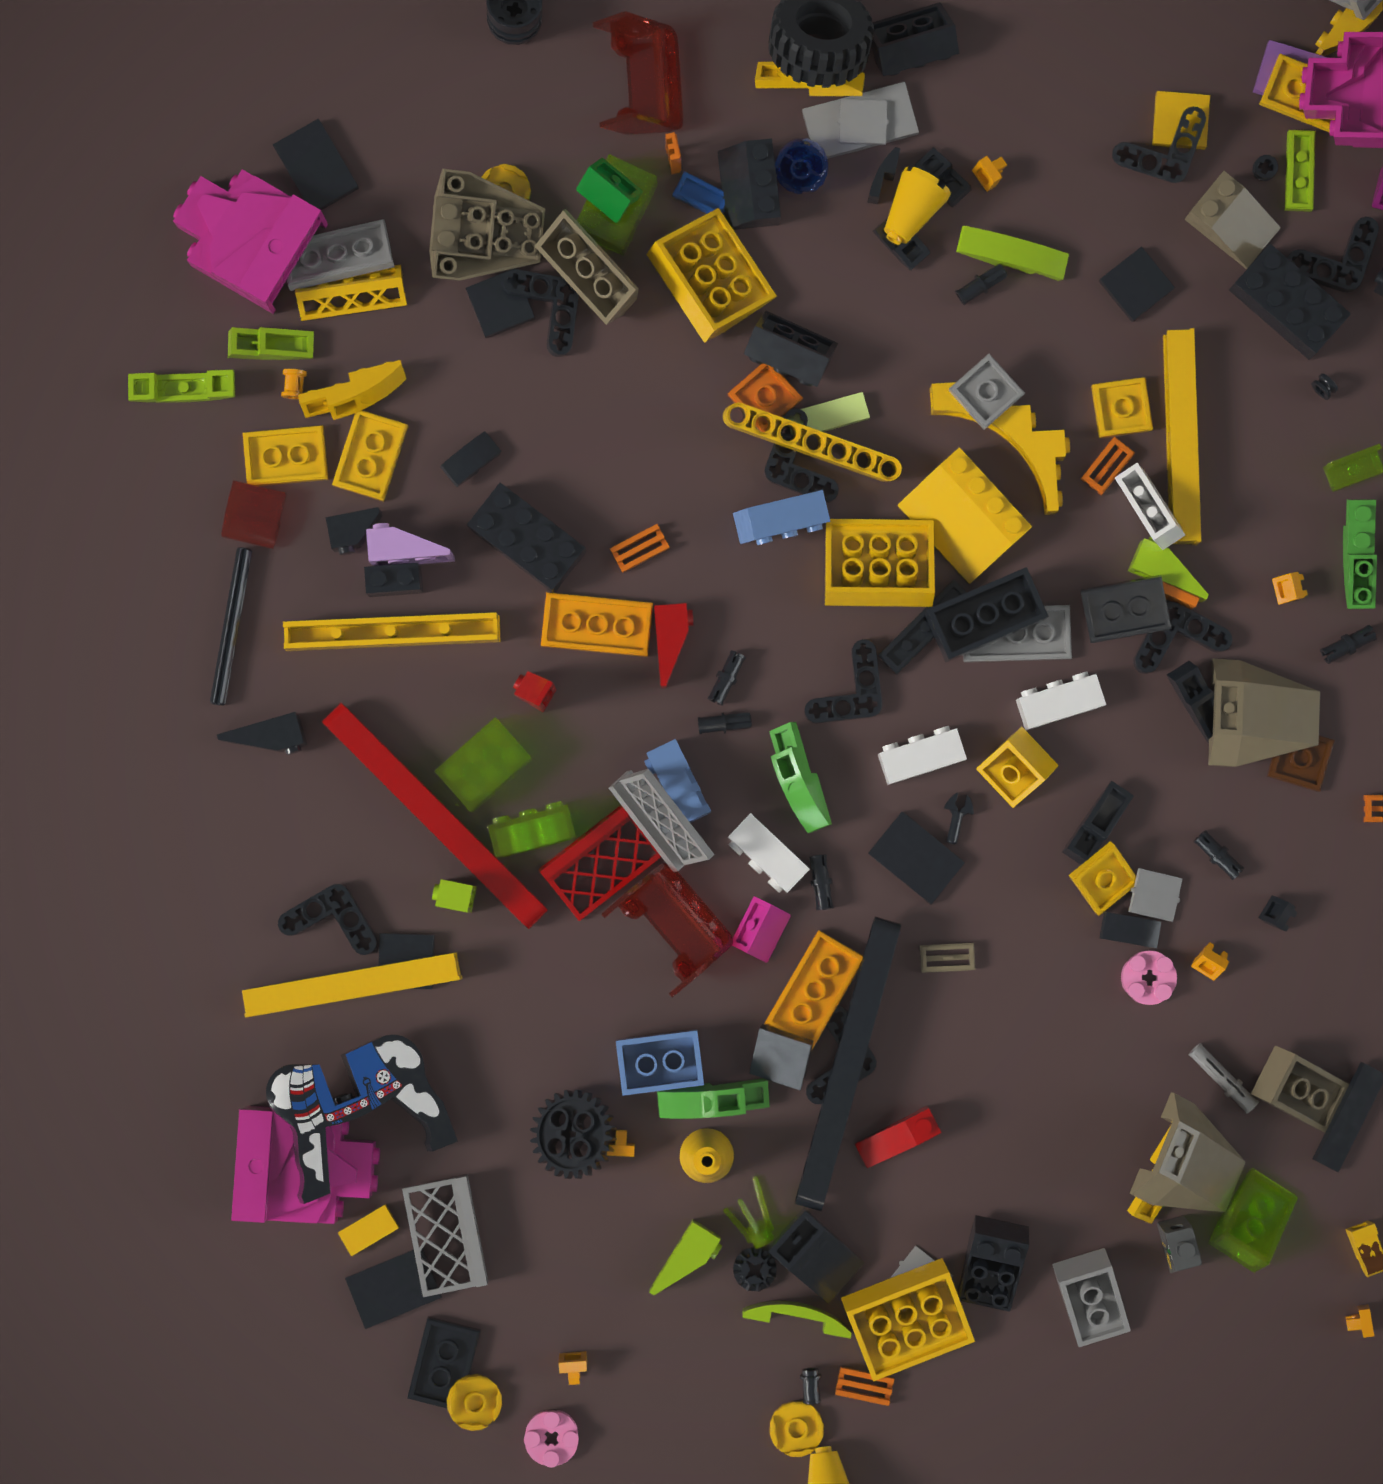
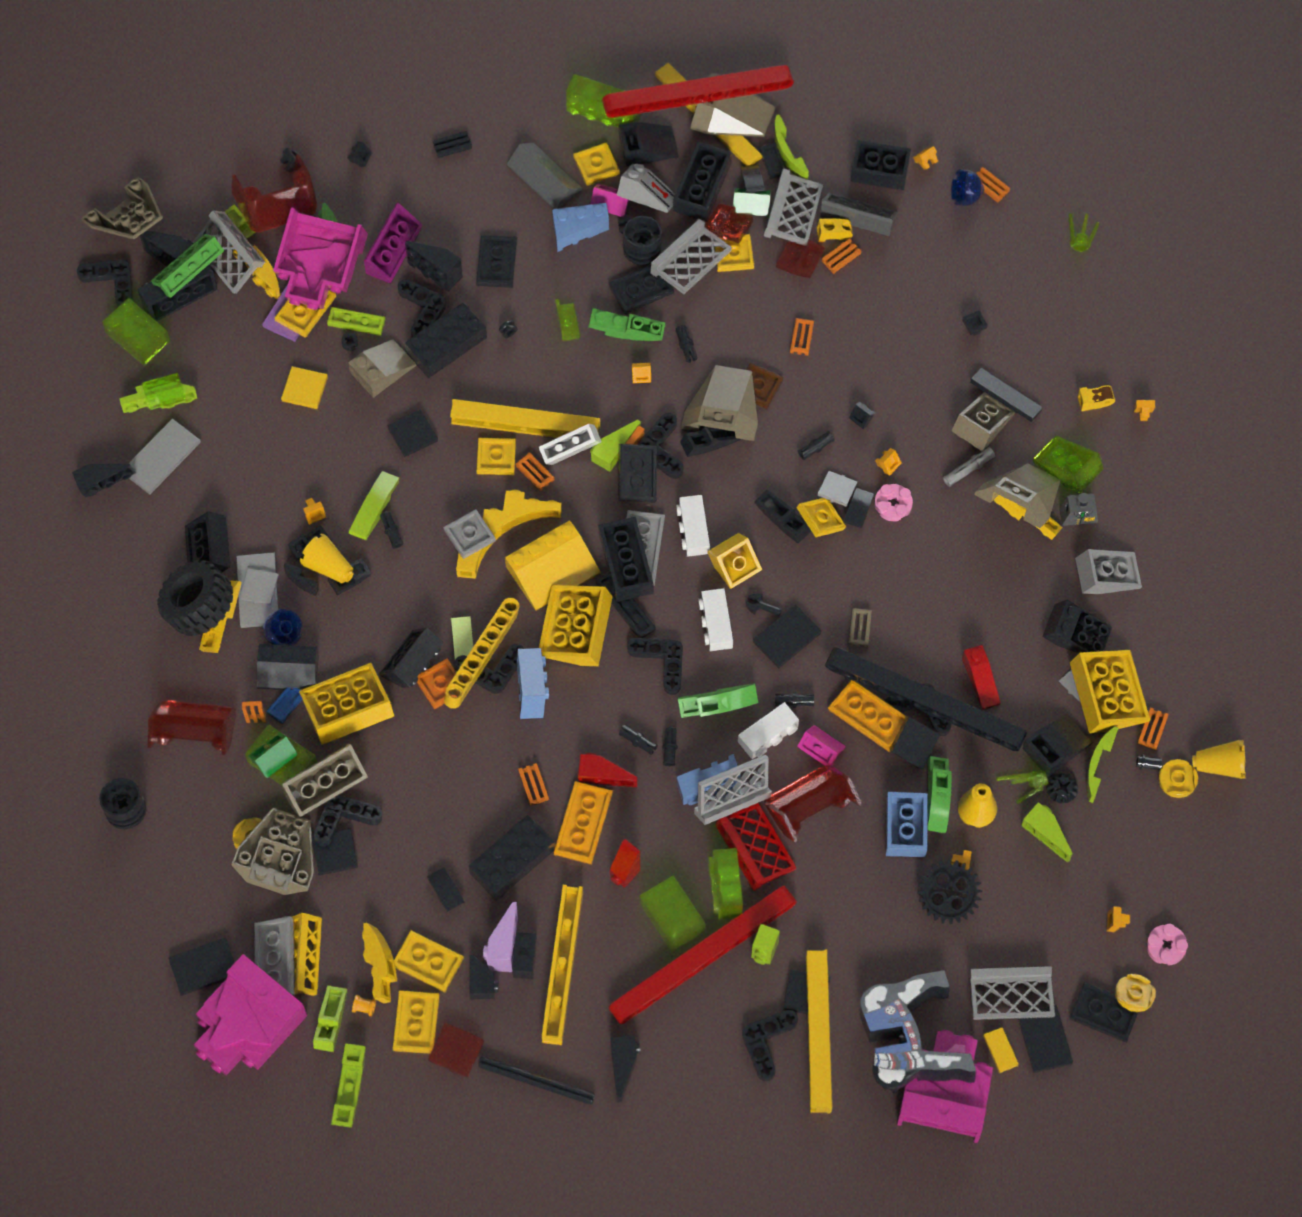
camera: 80 degrees left, 20 degrees down
black beam [1112,106,1206,183] -> none

